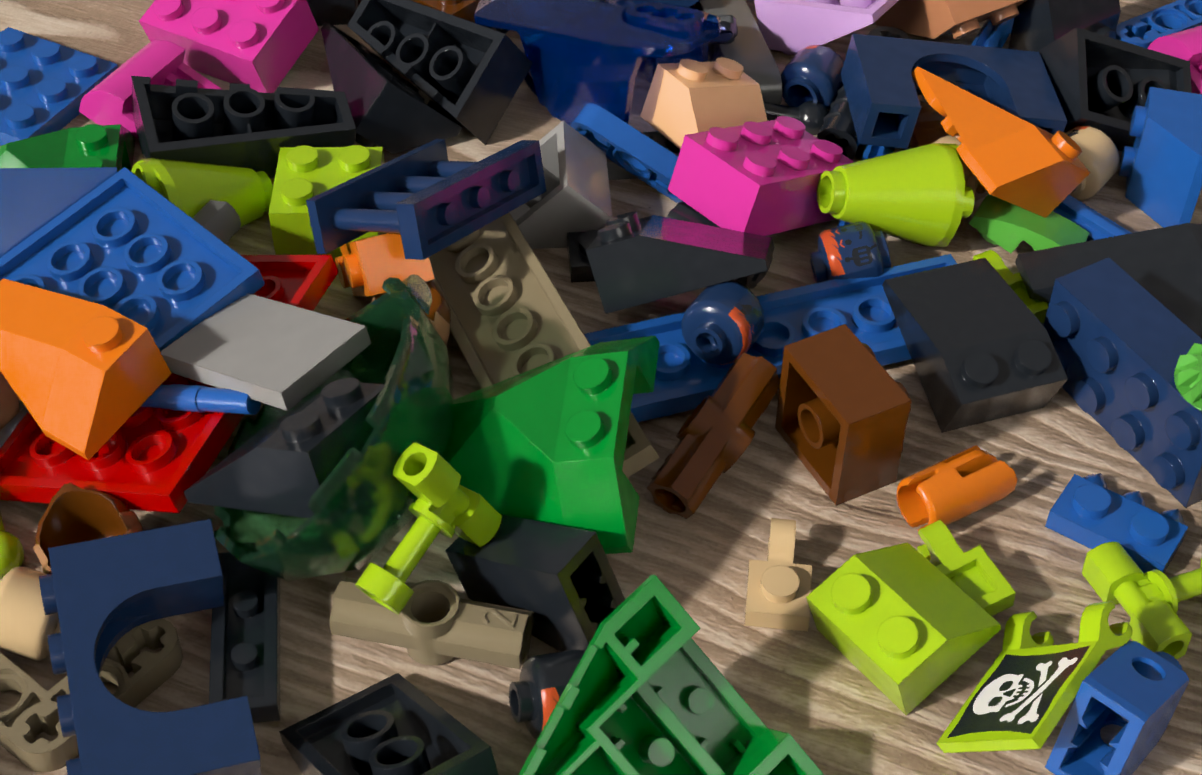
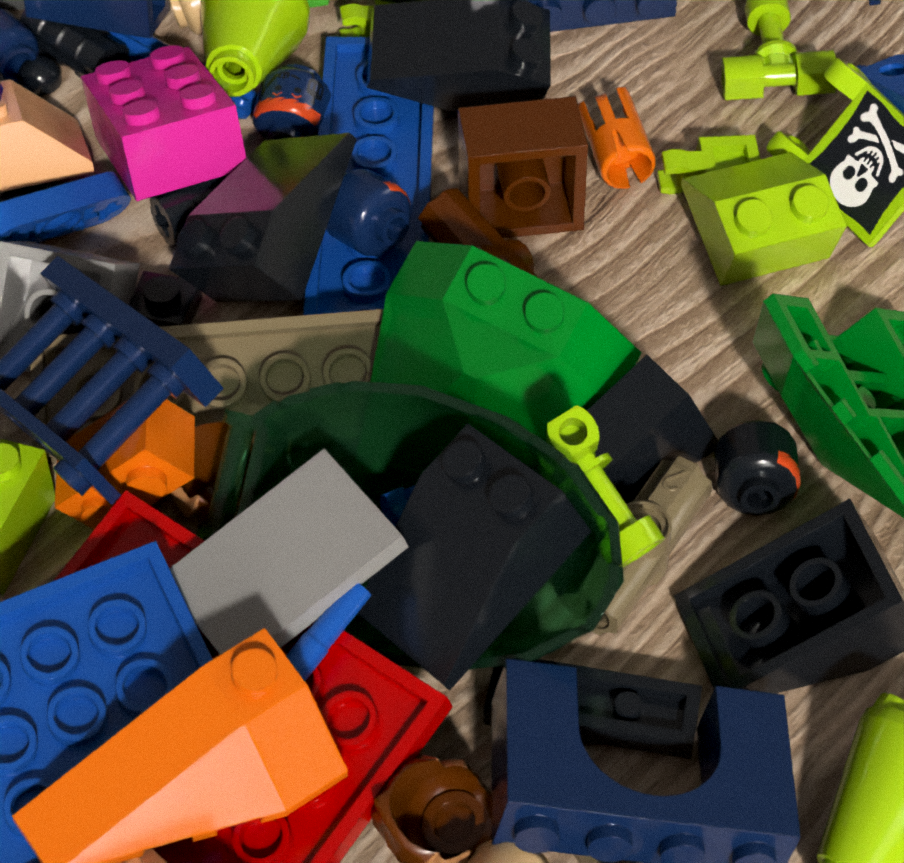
camera: 70 degrees left, 5 degrees up
tan plate [744,518,812,632] -> none
blue plate [1045,473,1188,573] -> none

